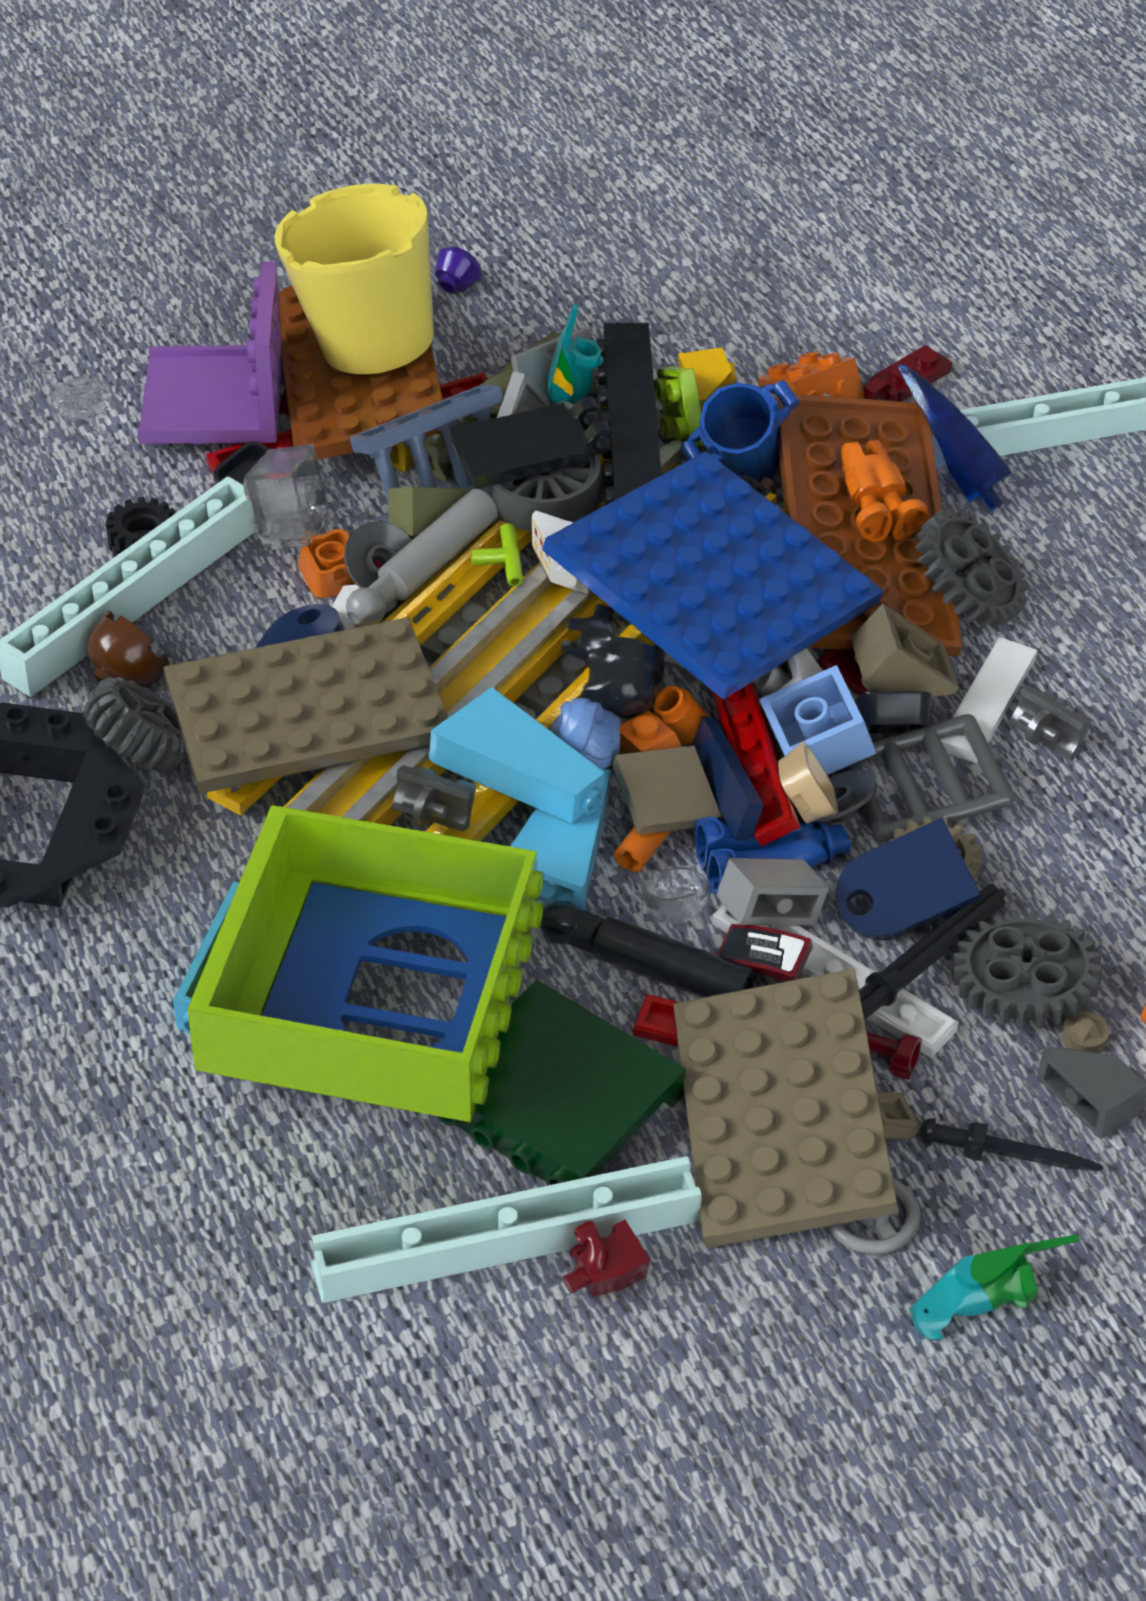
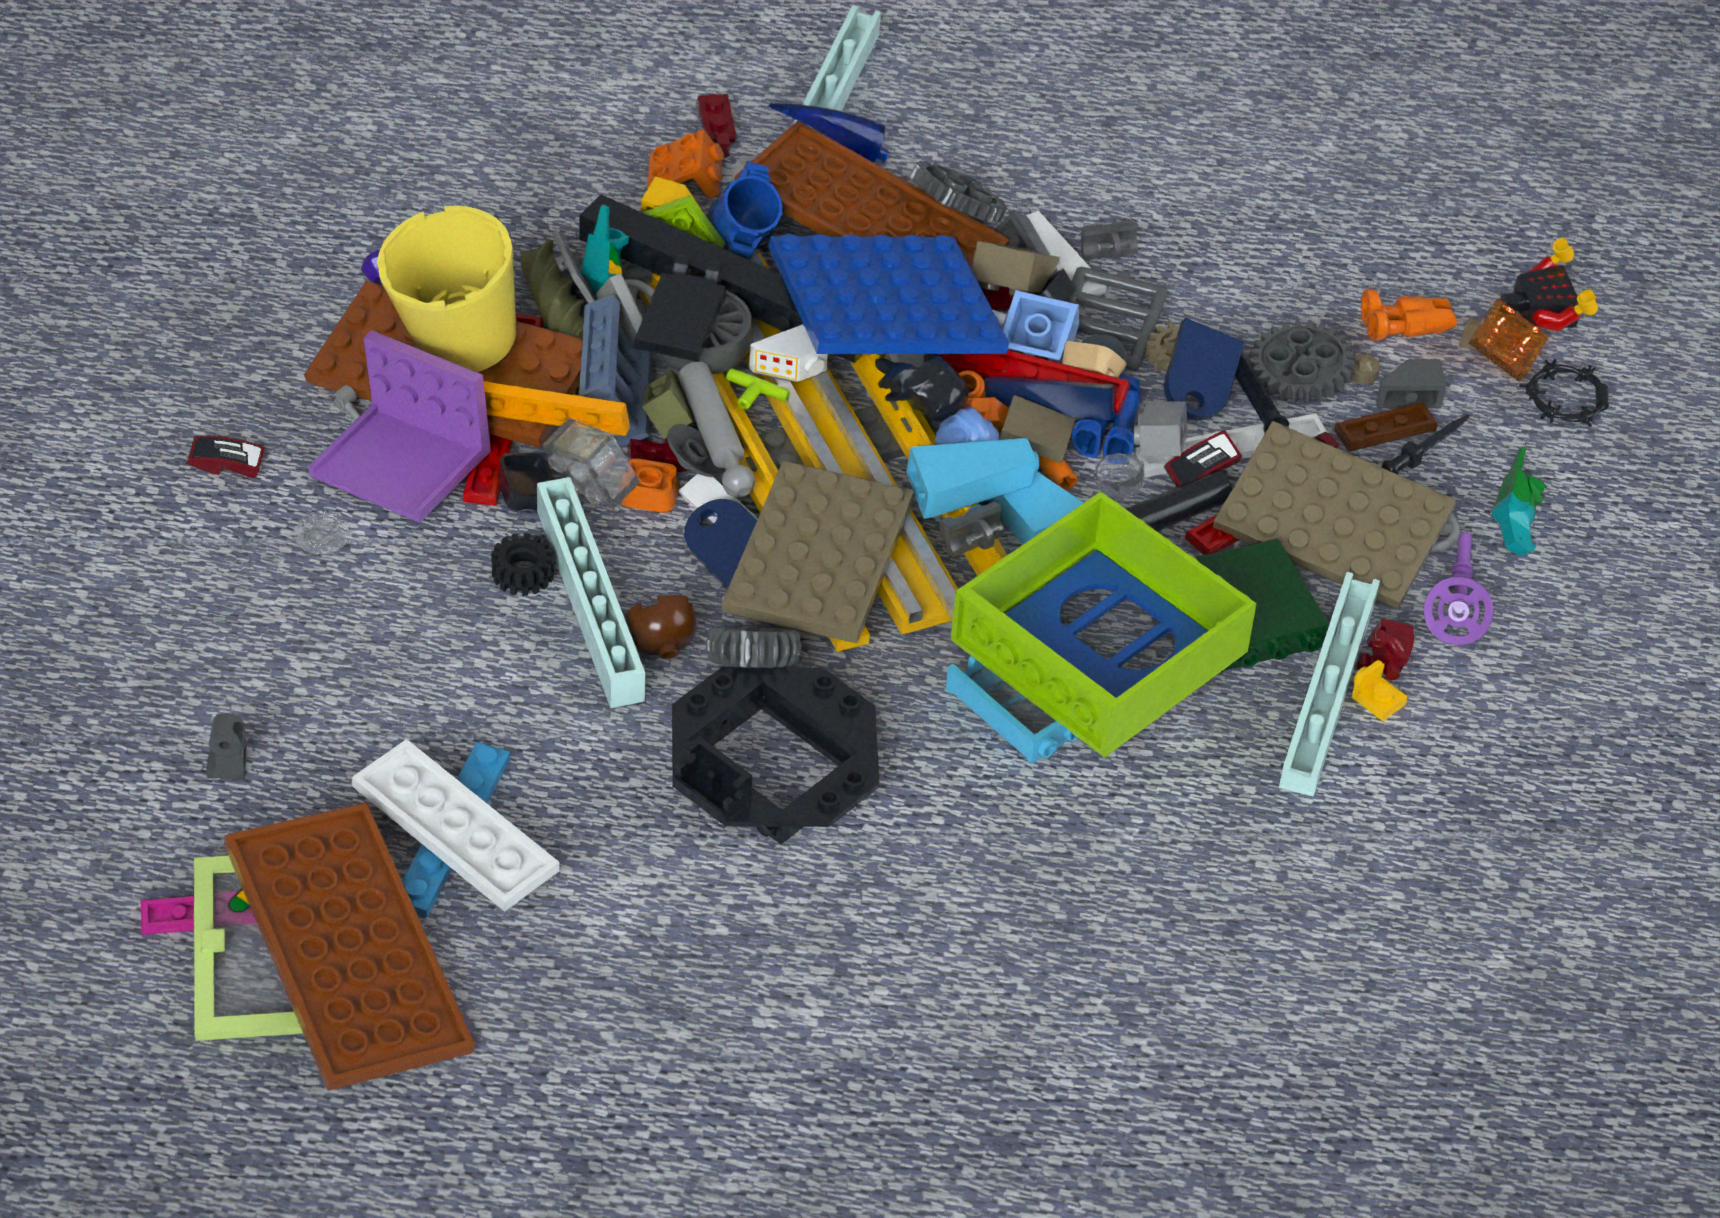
camera: 60 degrees left, 0 degrees up
orange piece [841,440,930,542] -> none
none -> slope [186,436,265,478]
none -> light orange plate [483,381,630,436]
none -> dark grey slope [994,210,1050,255]
none -> reddish brown tile [1334,402,1438,452]
none -> yellow bracket [1351,660,1408,721]
none -> medium lavender dish [1424,532,1493,645]

